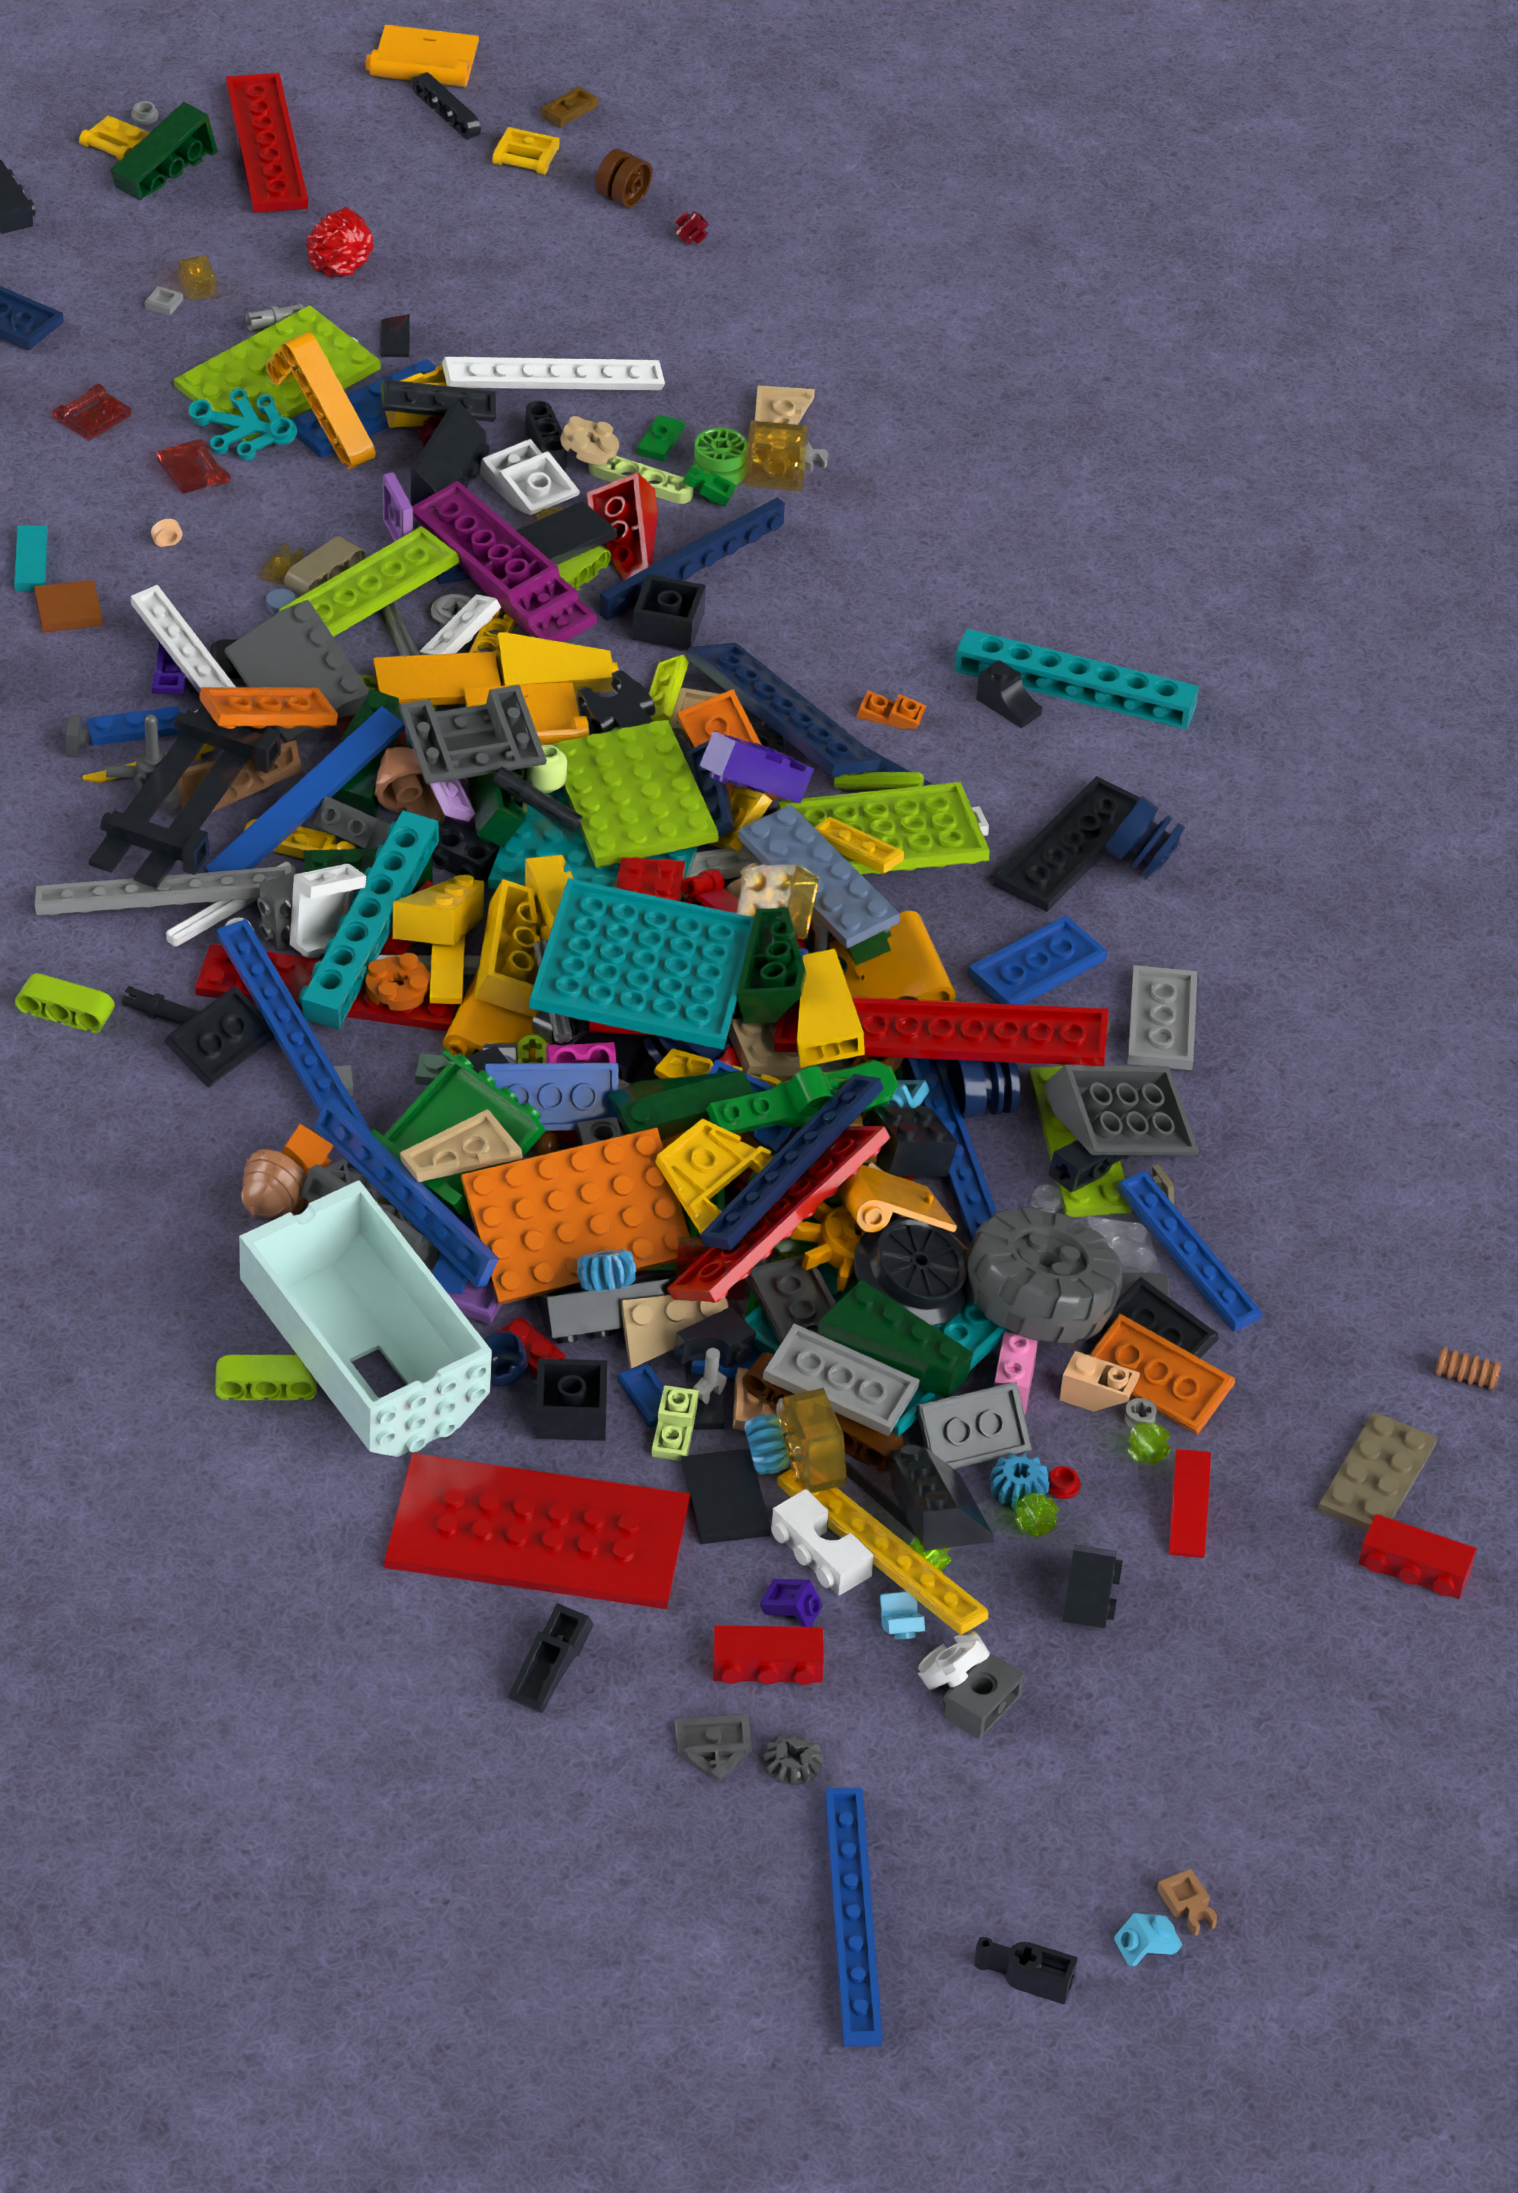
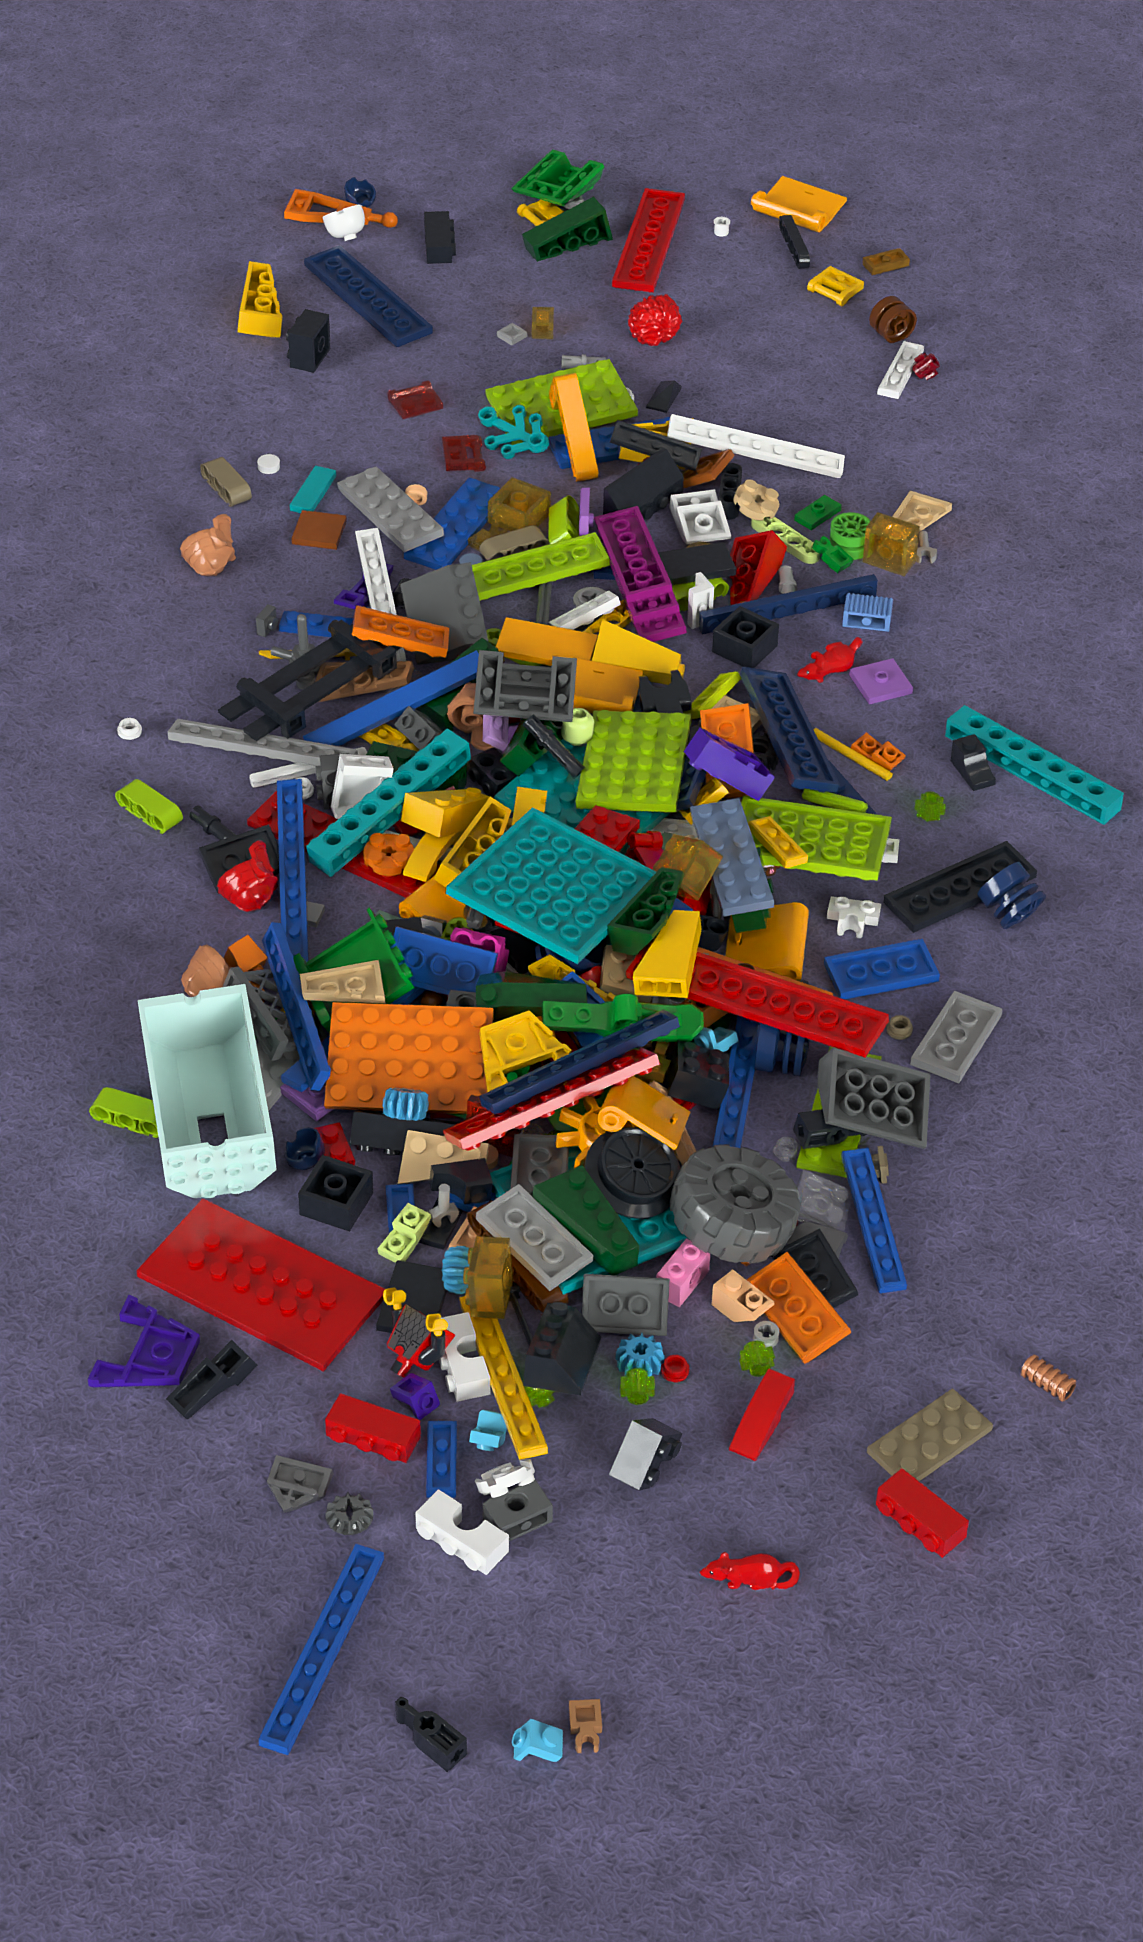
camera: 25 degrees right, 0 degrees up
none -> dark purple wing [88,1295,200,1387]
none -> red head [217,840,278,912]
none -> light grey plate [337,466,444,553]
none -> torso [383,1287,455,1378]
none -> blue plate [404,478,509,570]
none -> white arch [416,1489,509,1575]
none -> blue tile [426,1421,457,1498]
none -> clear yellow brick [488,477,551,531]
none -> green slope [511,149,604,206]
none -> lime beam [548,495,580,544]
none -> dark orange tile [683,449,735,488]
none -> white panel [687,572,714,629]
none -> red animal [700,1552,800,1590]
none -> white axle [714,217,730,237]
none -> light grey pin [778,565,797,594]
none -> red animal [797,637,863,683]
none -> yellow bar [813,728,893,781]
none -> white plate [827,896,881,938]
none -> medium blue brick [842,593,893,632]
none -> medium lavender plate [849,658,913,704]
none -> white tile [877,341,924,399]
none -> clear neon green gear [914,792,946,822]

